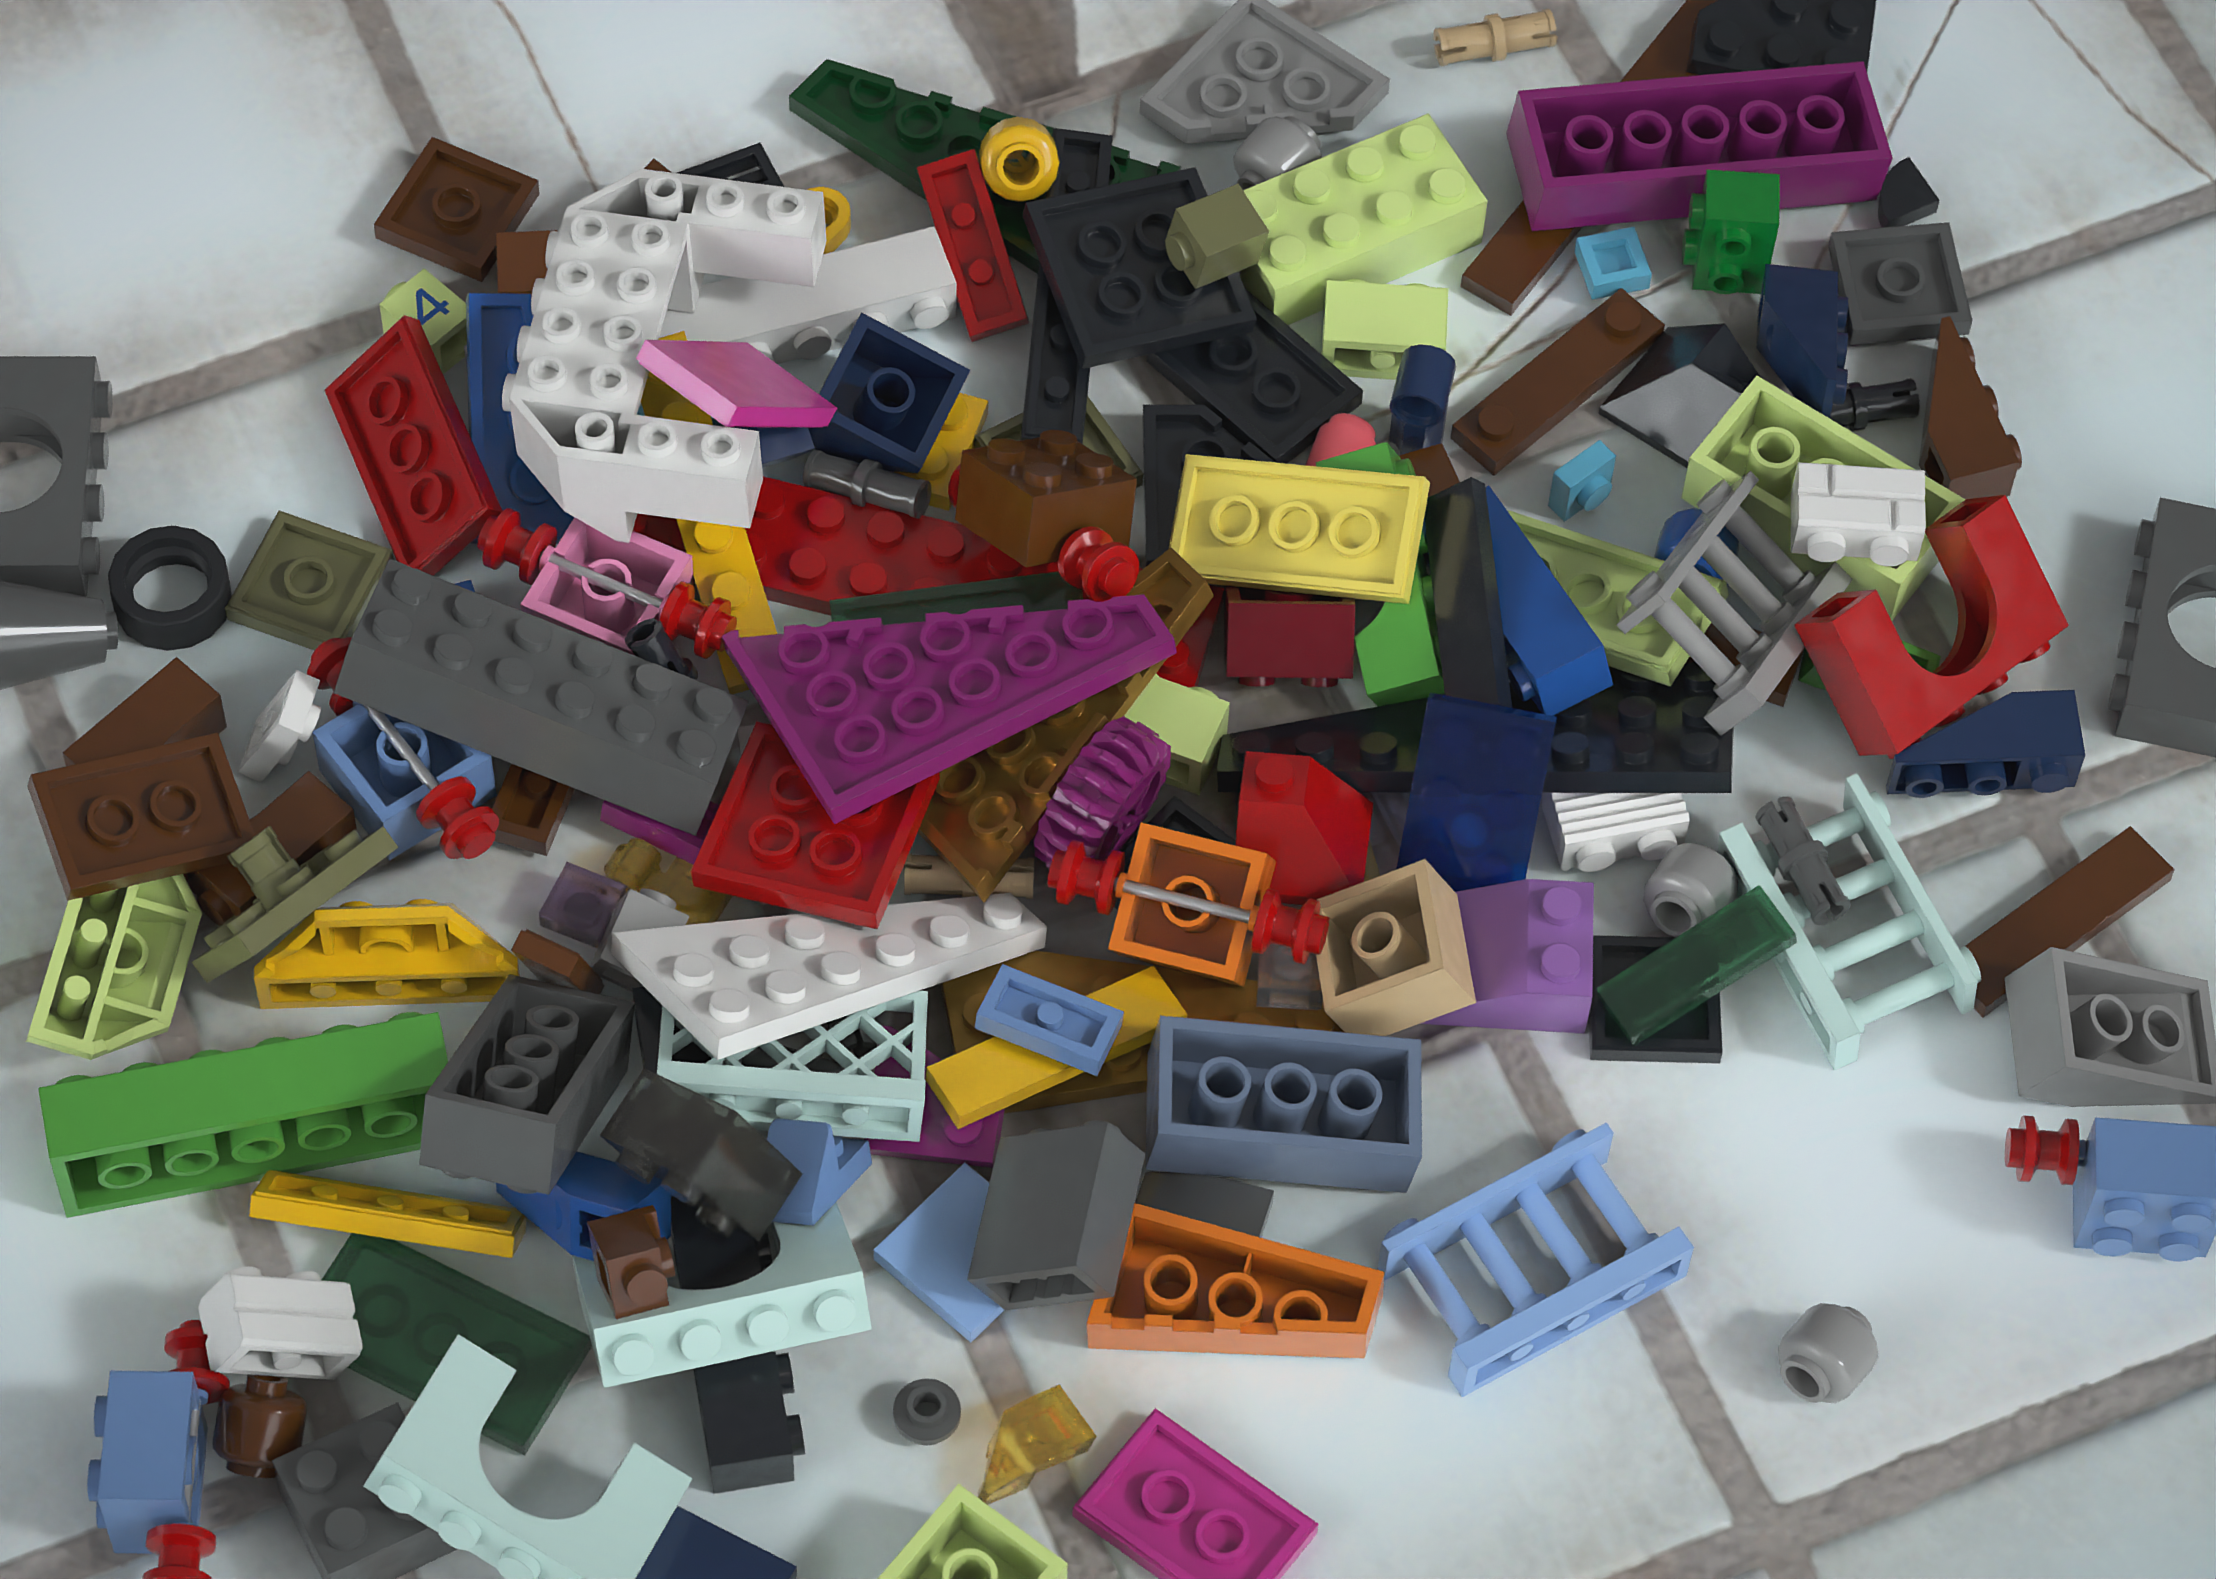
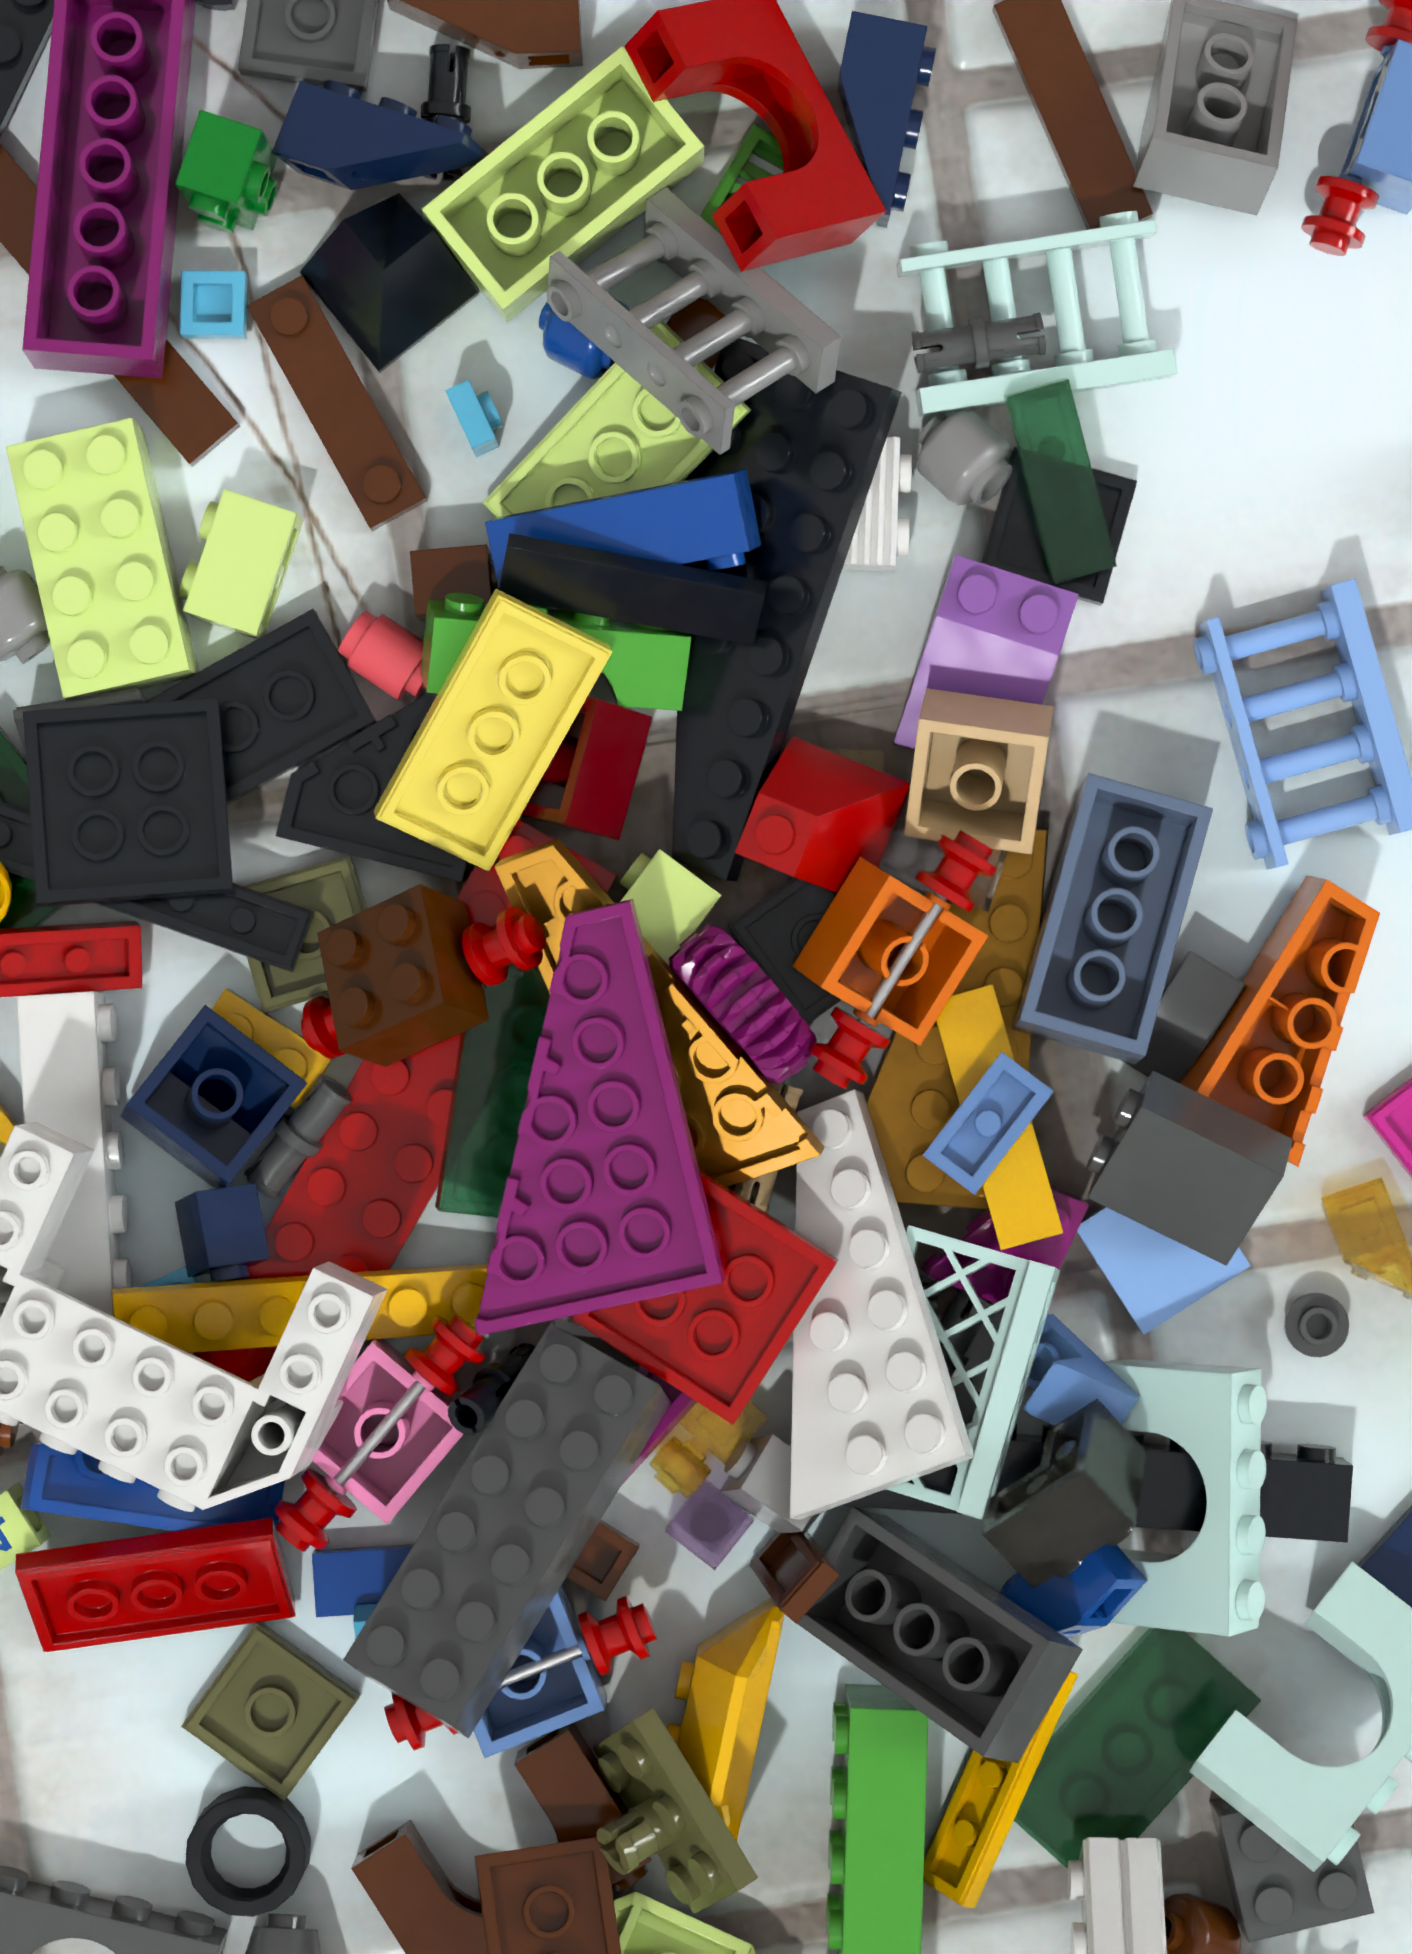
camera: 70 degrees left, 30 degrees up
white plate [238,670,321,782] -> none
reddish brown brick [587,1205,675,1319] -> none
dark pink tile [636,340,837,427] -> none
olive brick [1165,183,1269,289] -> none
dark blue piece [1389,344,1456,455] -> none
clear blue plate [1396,692,1557,892] -> none
white brick [1791,462,1926,566] -> none

